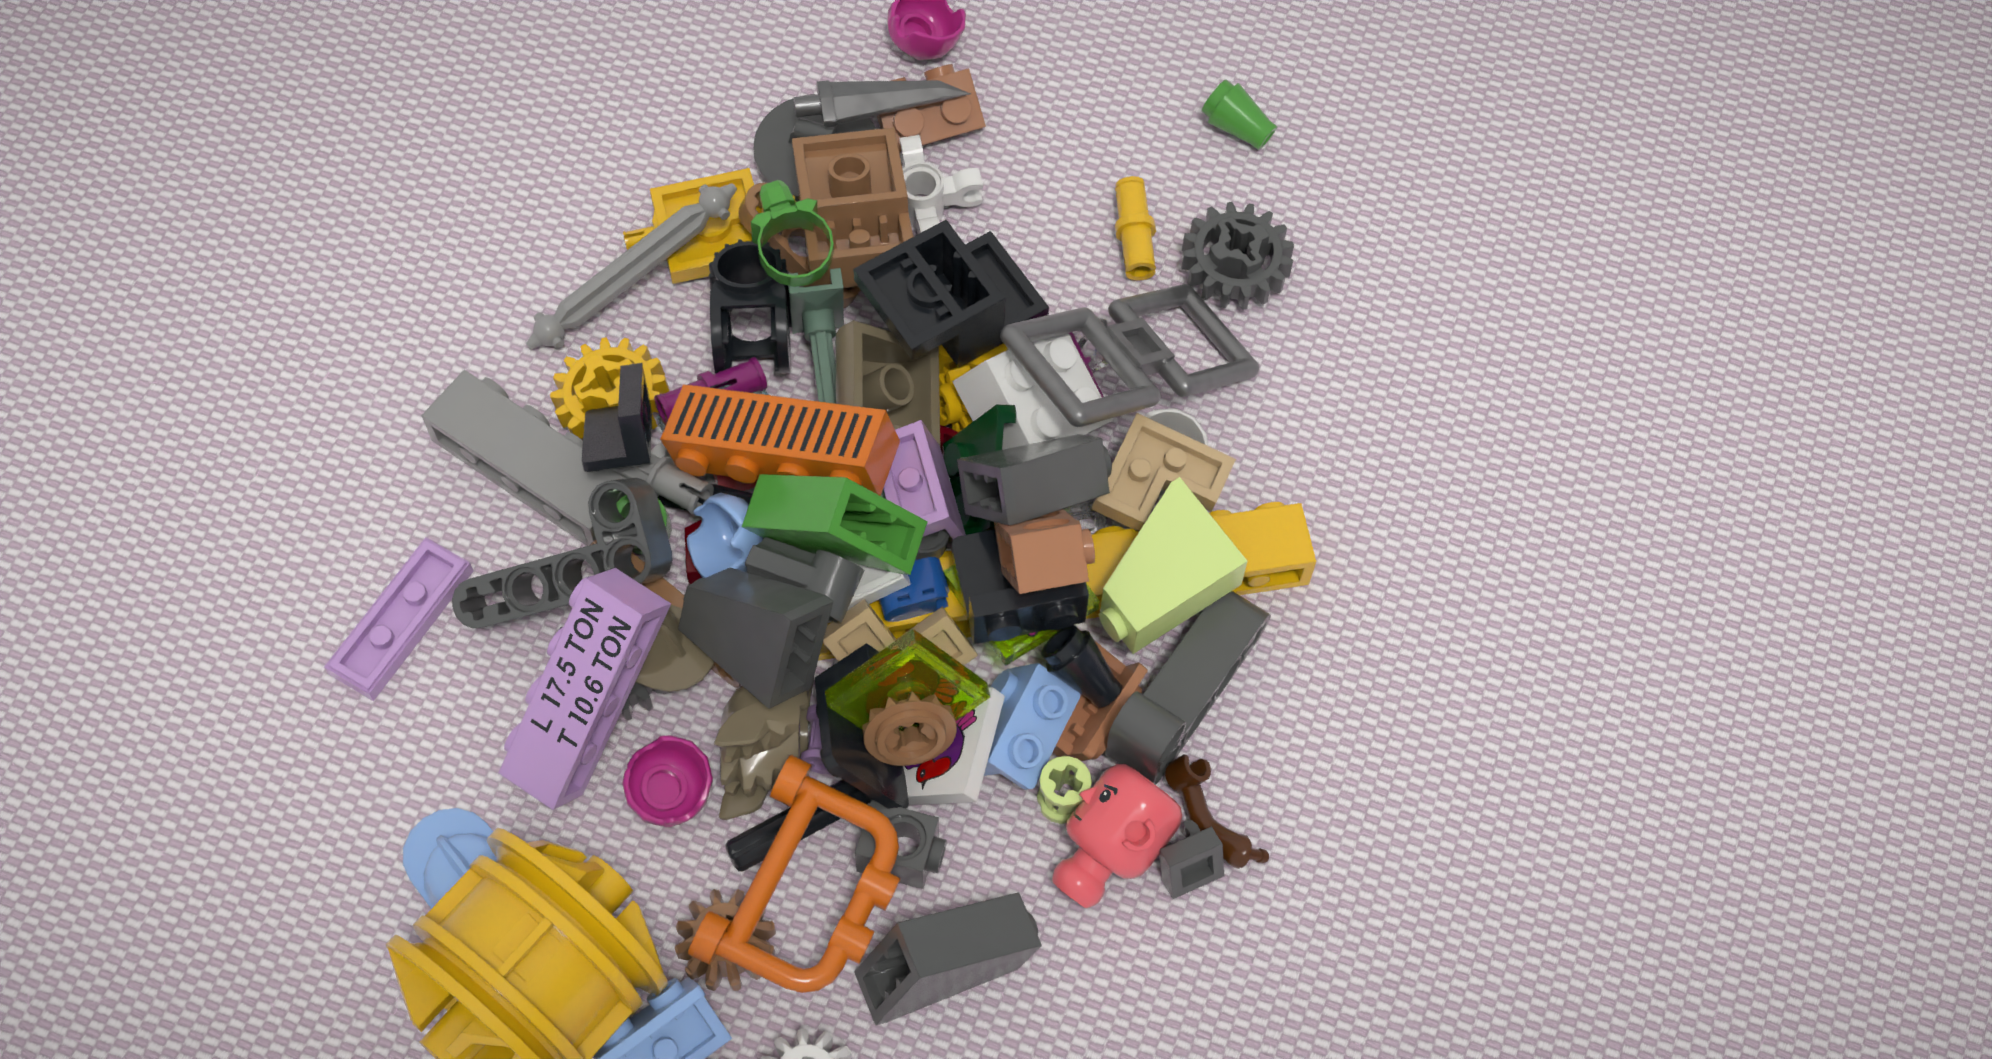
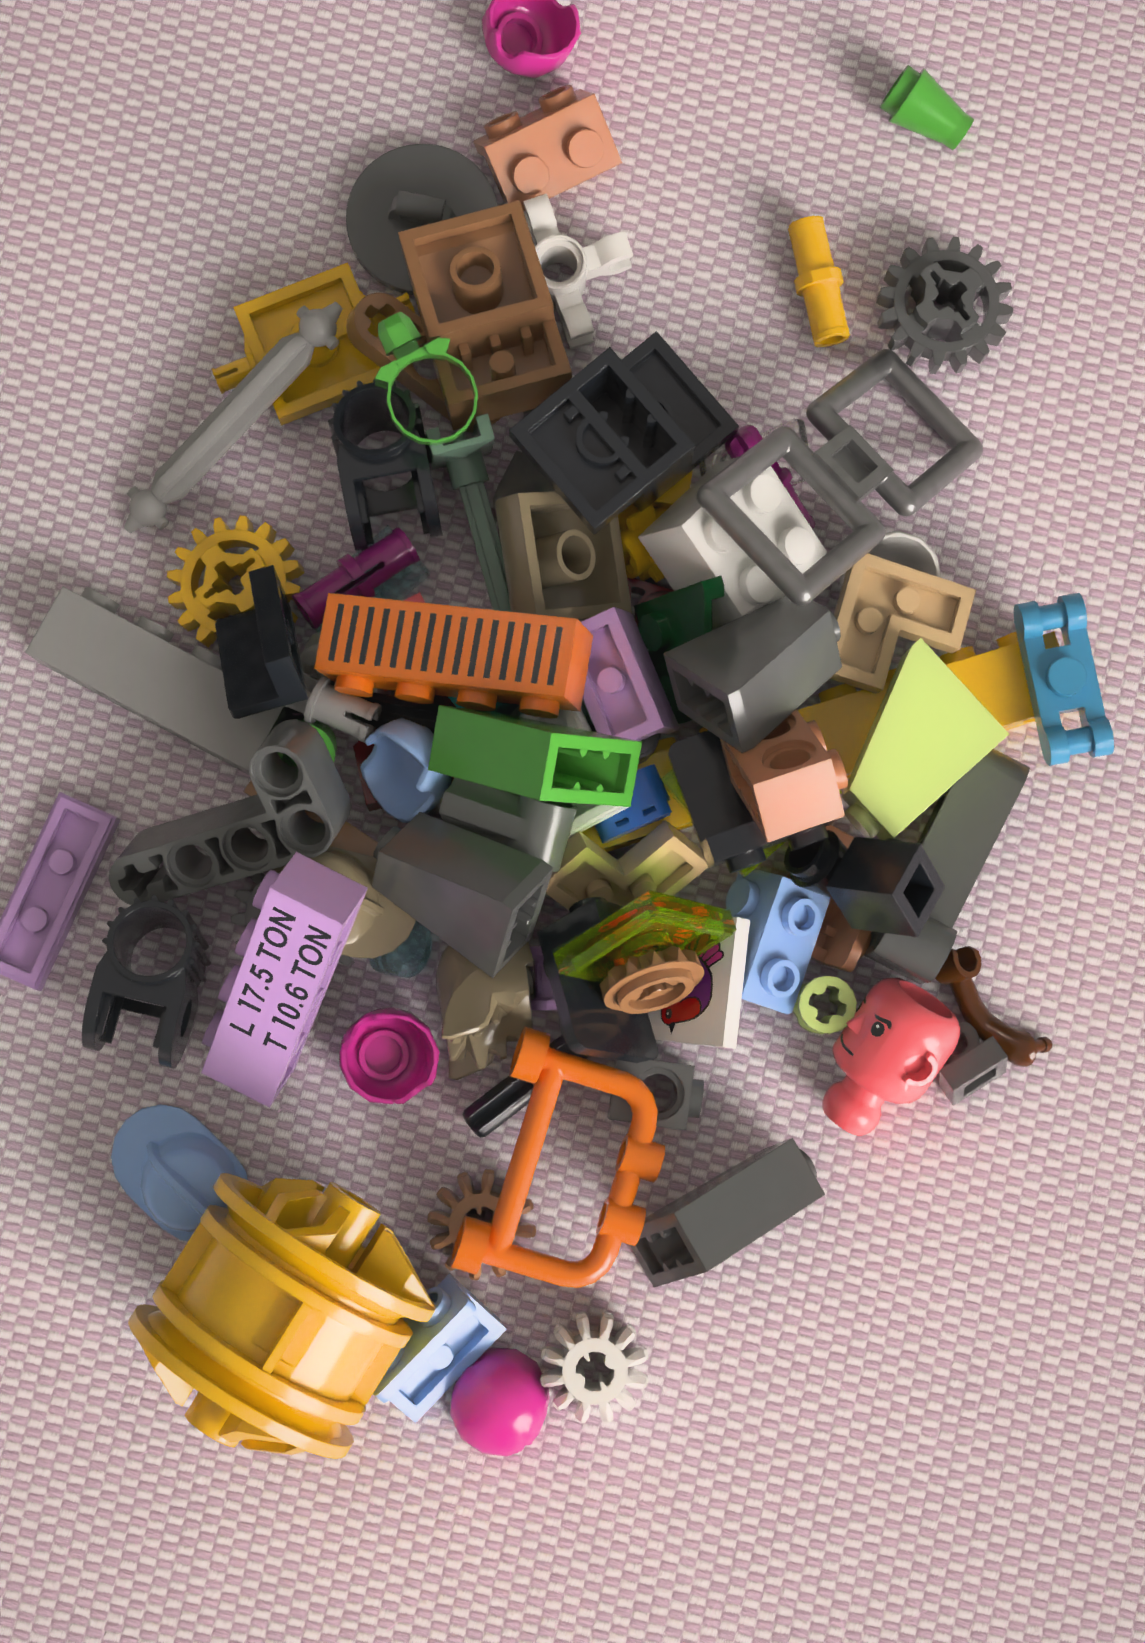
camera: 10 degrees left, 20 degrees up
flat silver bar [793,80,971,127] -> none
none -> black piece [82,895,211,1069]
none -> clear light blue tile [369,921,432,978]
none -> black brick [826,837,945,937]
none -> dark azure plate [1013,593,1114,766]

